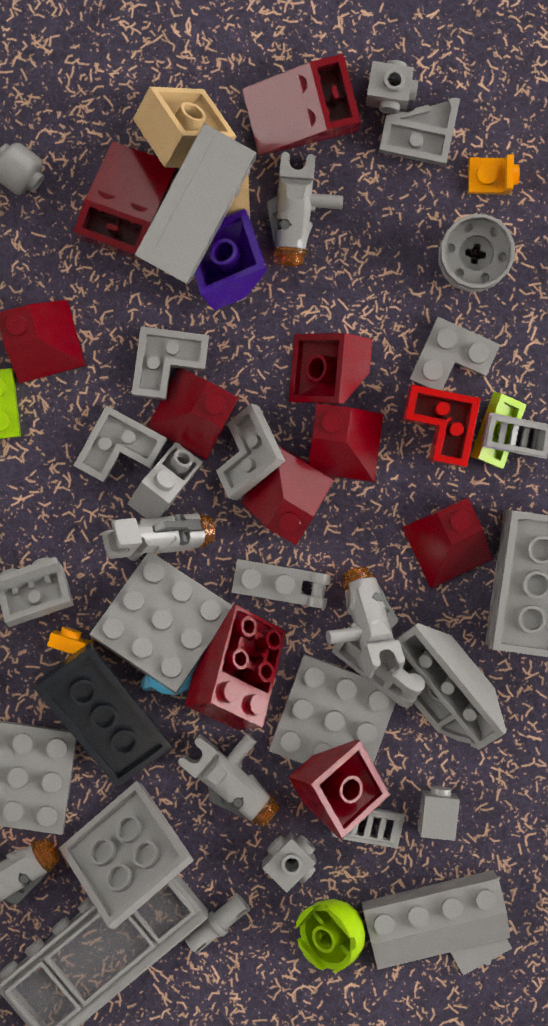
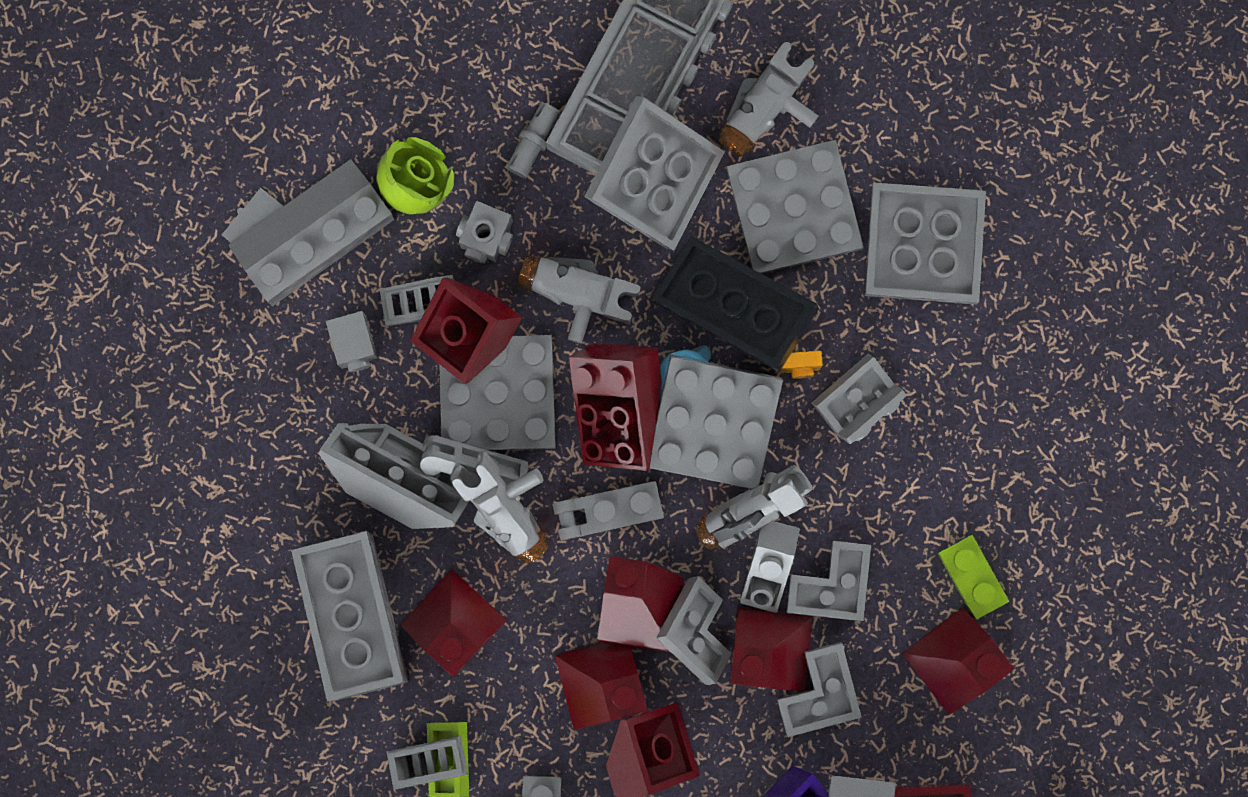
camera: 160 degrees right, 5 degrees down
red brick [402,384,481,468] -> none

